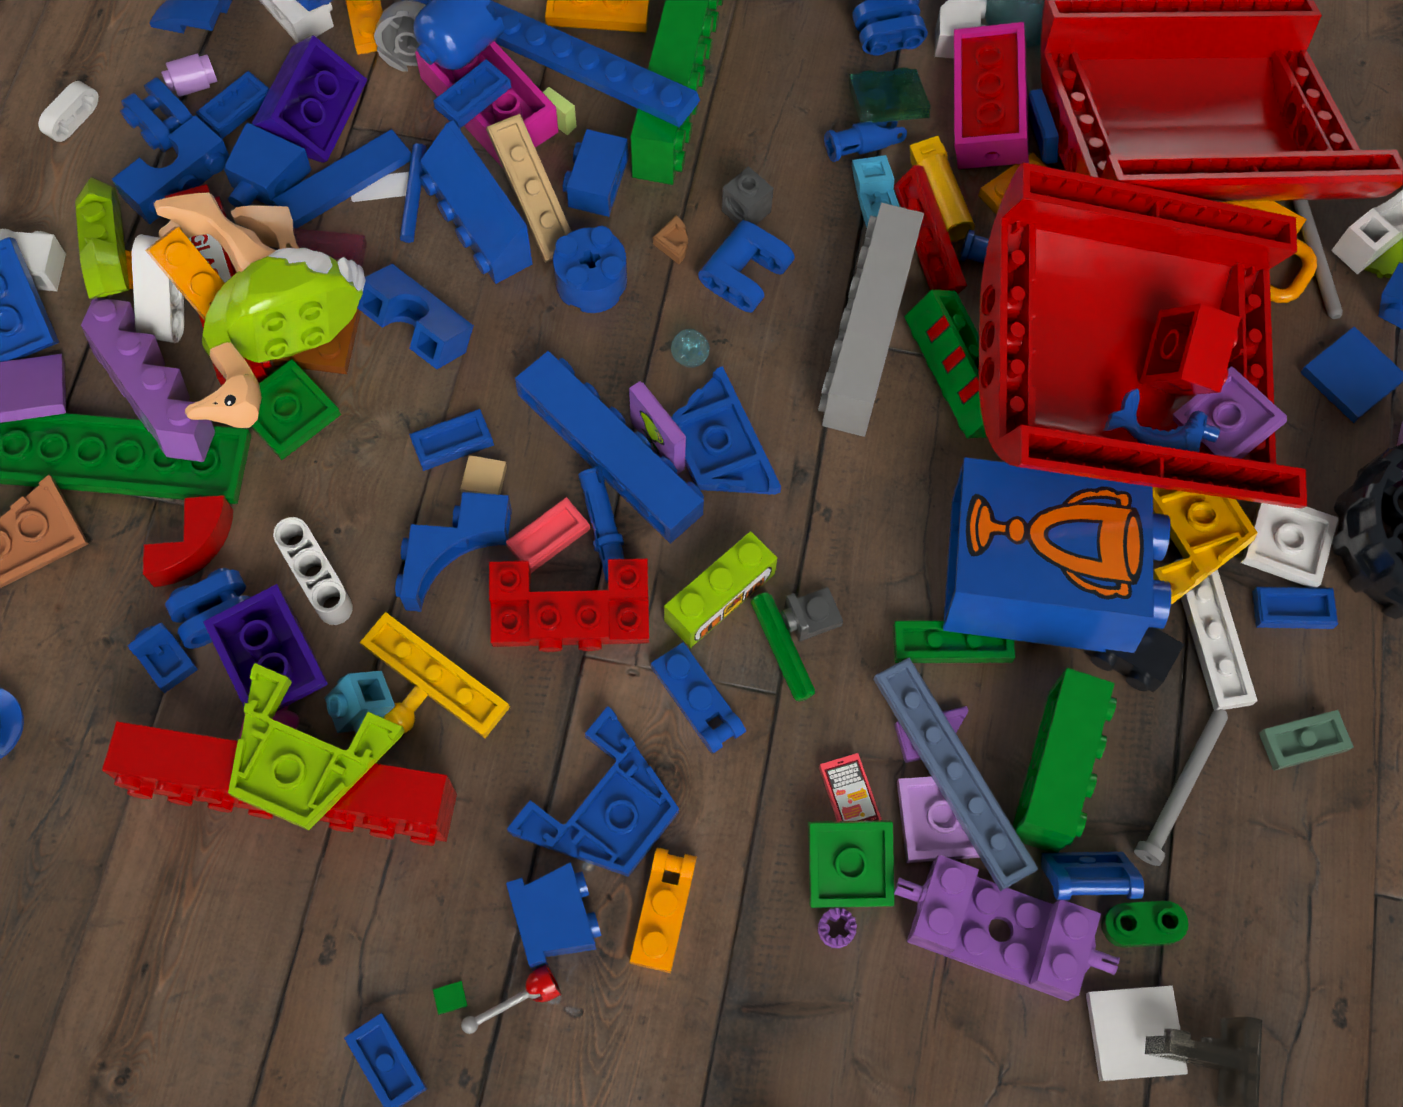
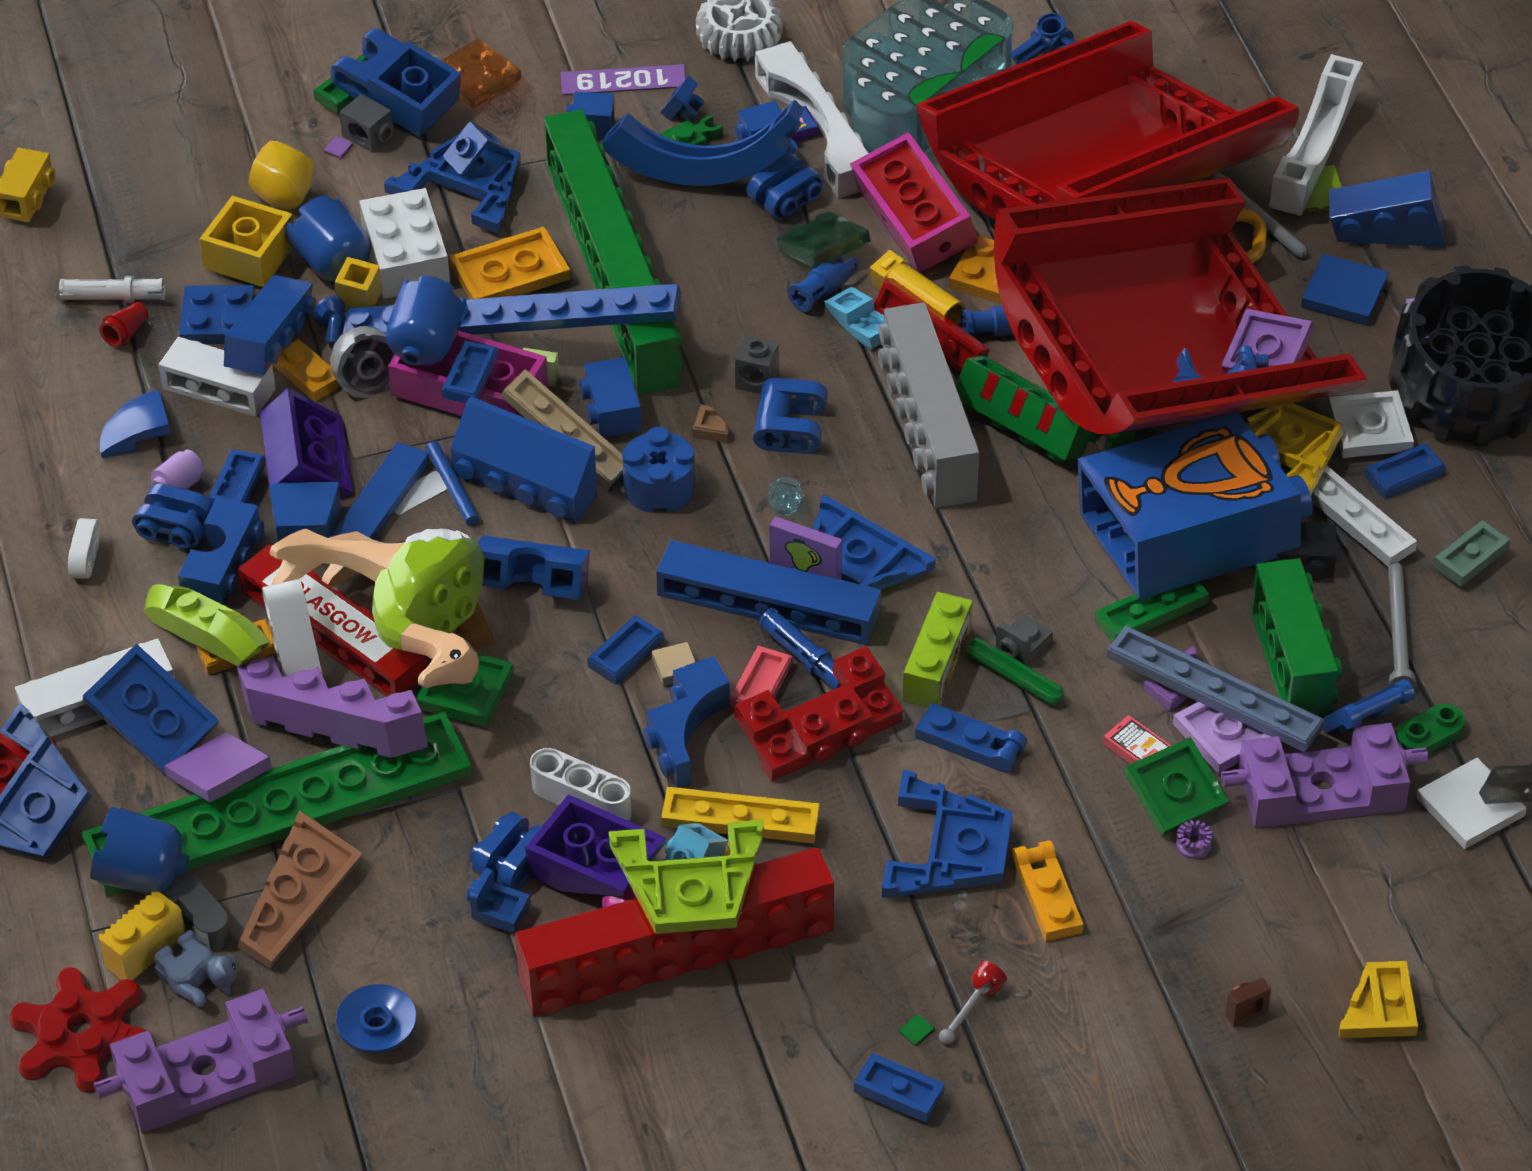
camera: 25 degrees left, 20 degrees down
red brick [143,495,233,587] -> none
light orange plate [145,227,225,321] -> none
blue hips [506,862,602,971] -> none
blue tile [1028,89,1059,164] -> none
red brick [1140,303,1241,396] -> none

